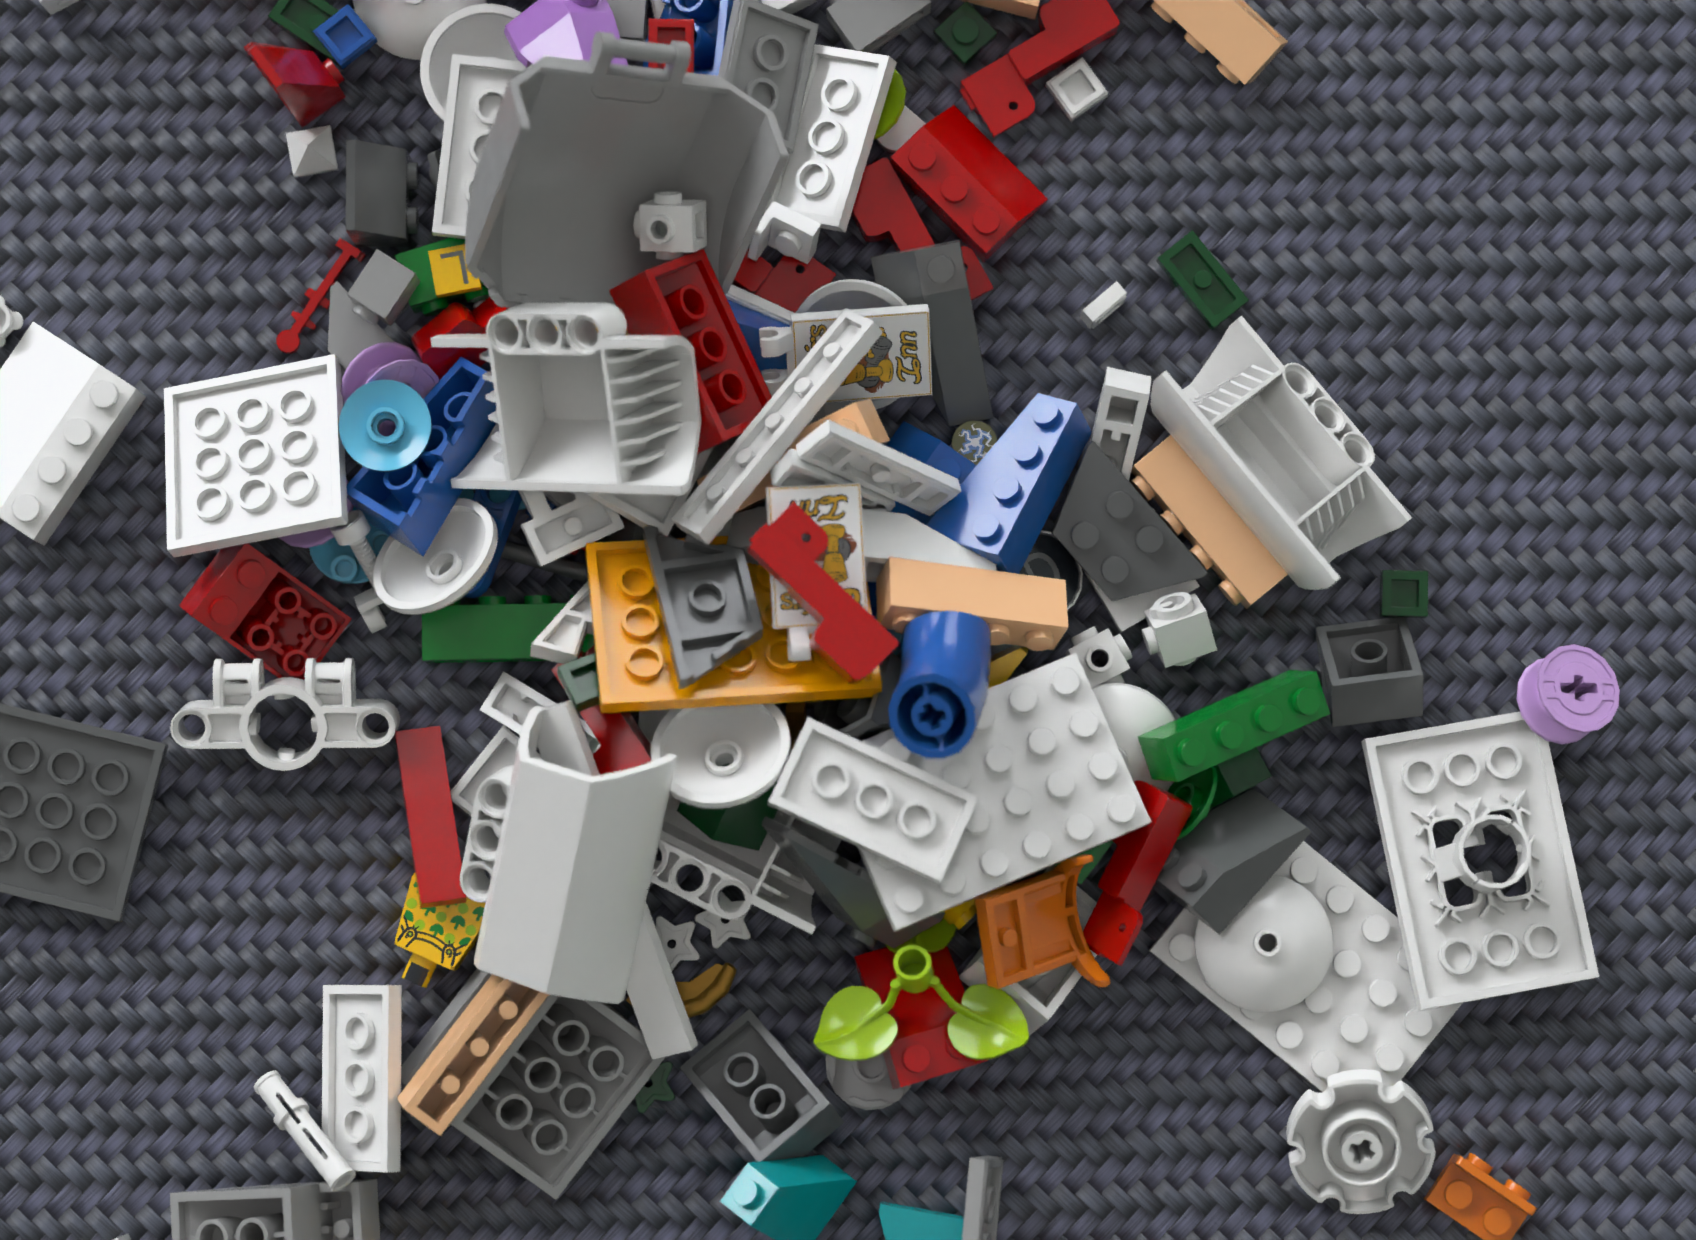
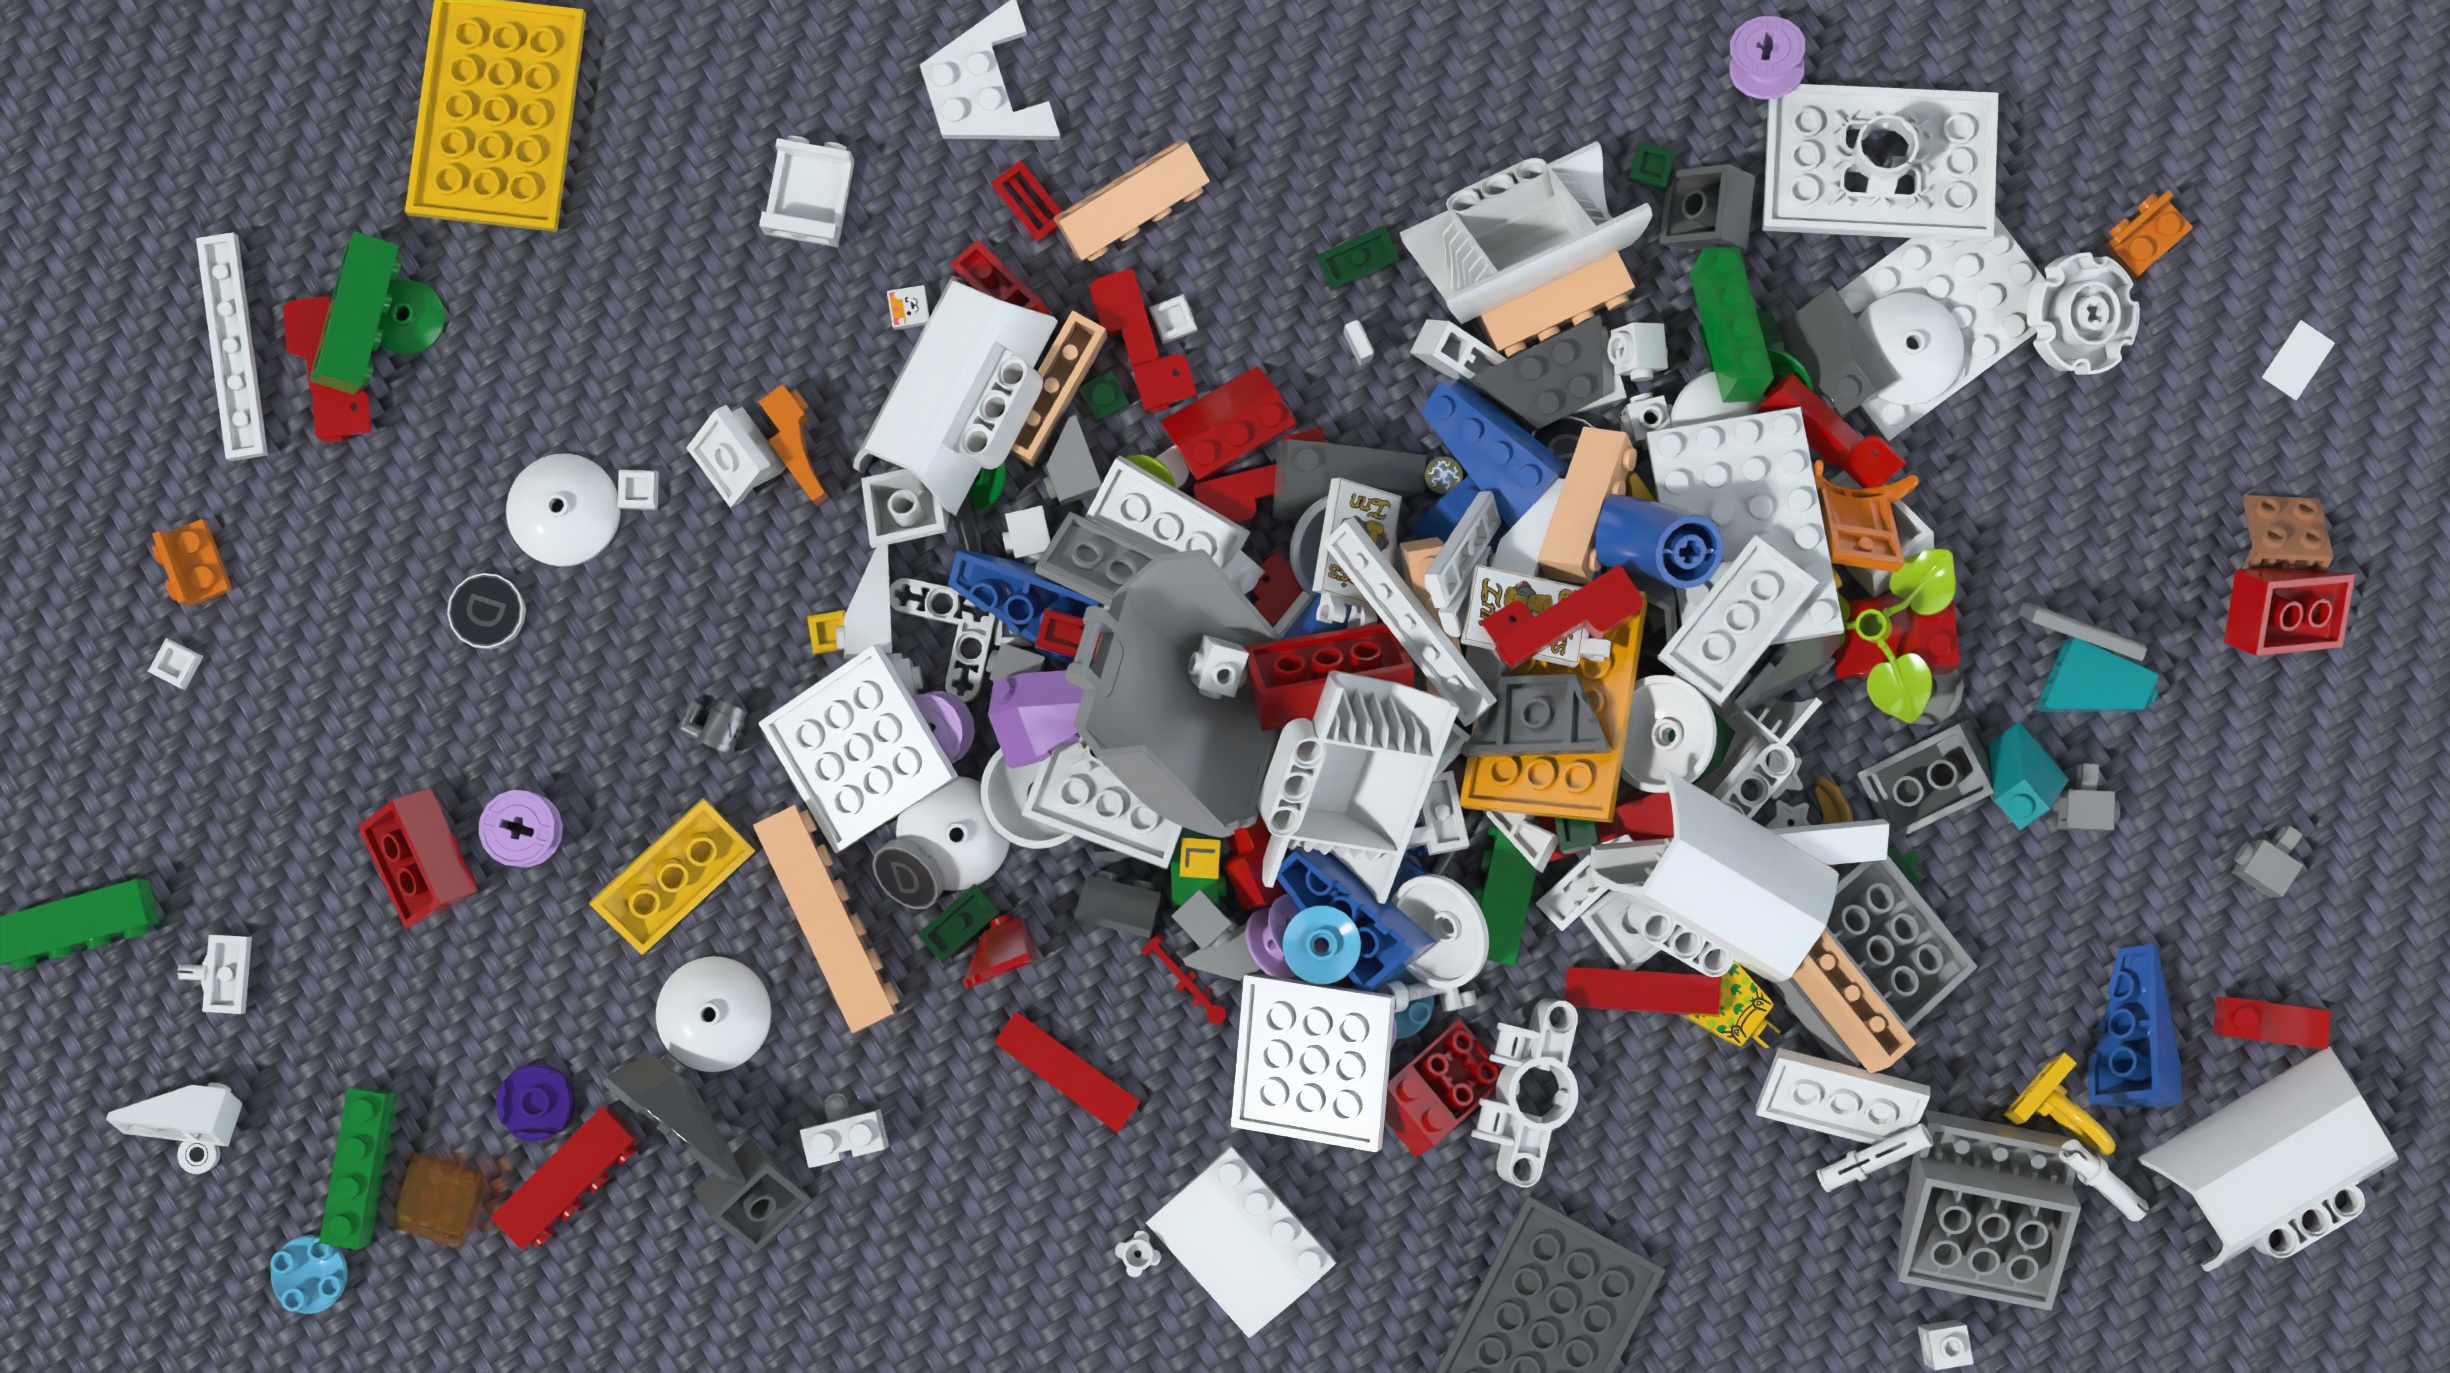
camera: 75 degrees left, 0 degrees up
white slope [286,125,338,178] -> none
blue tile [313,4,378,69] -> none
none -> red tile [994,1011,1141,1133]

